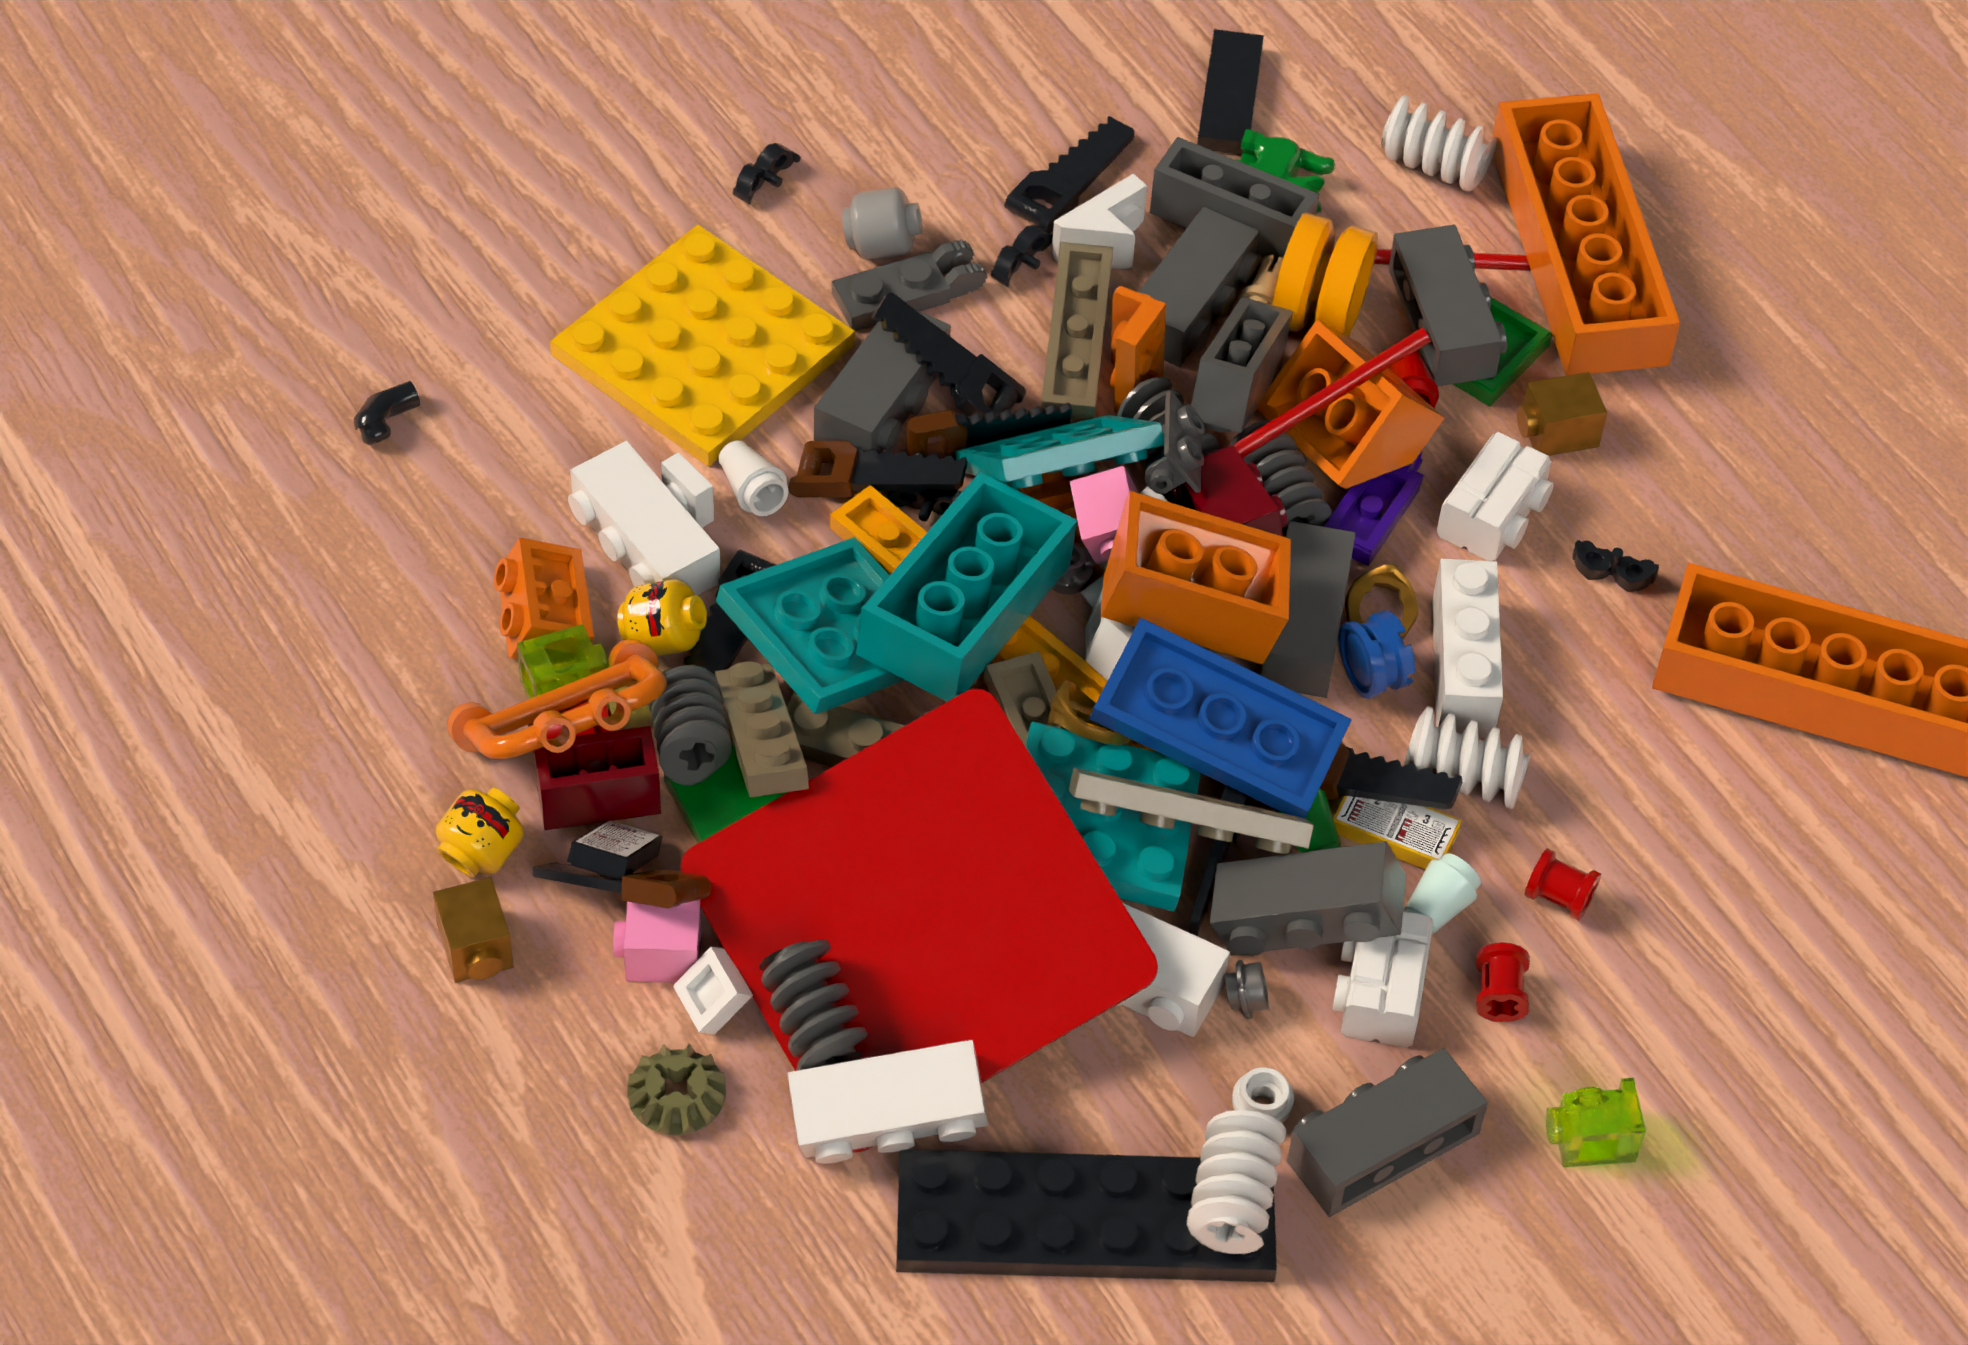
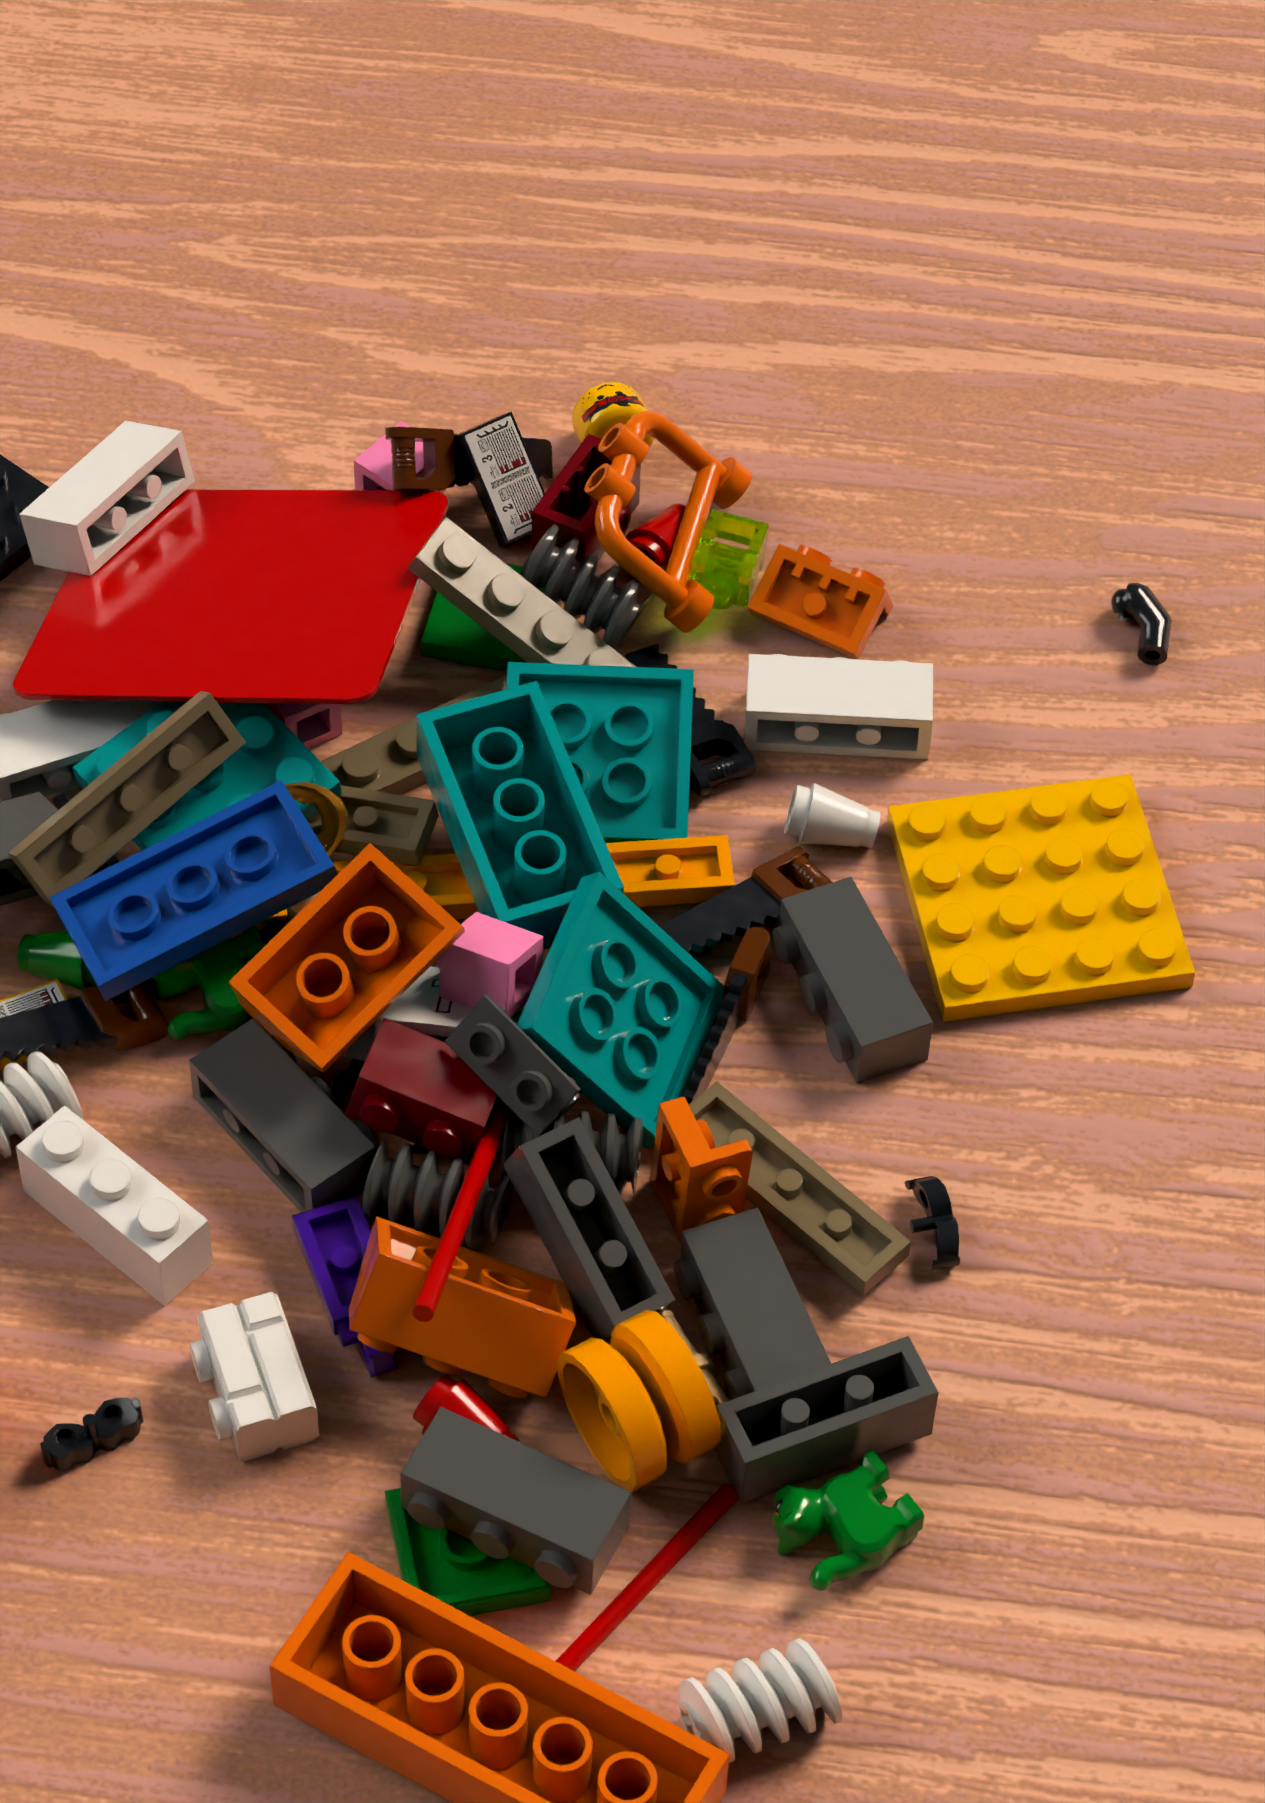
camera: 130 degrees right, 0 degrees up
pearl gold brick [433,877,514,983] -> none
yellow head [618,579,707,656] -> none
olive gear [627,1044,726,1135] -> none
white plate [661,452,714,528] -> none
white plate [673,947,753,1035] -> none
black piece [733,143,801,205] -> none
dark grey piece [759,939,868,1070] -> none
dark grey hinge [832,239,988,331] -> none
light grey head [843,187,923,260] -> none
black piece [871,293,1026,417] -> none
black piece [1004,116,1135,233] -> none
white slope [1051,173,1147,270] -> none
black tile [1197,29,1264,155] -> none
blue wheel [1338,610,1416,699] -> none
pearl gold piece [1345,563,1418,640] -> none
pearl gold brick [1517,372,1607,456] -> none

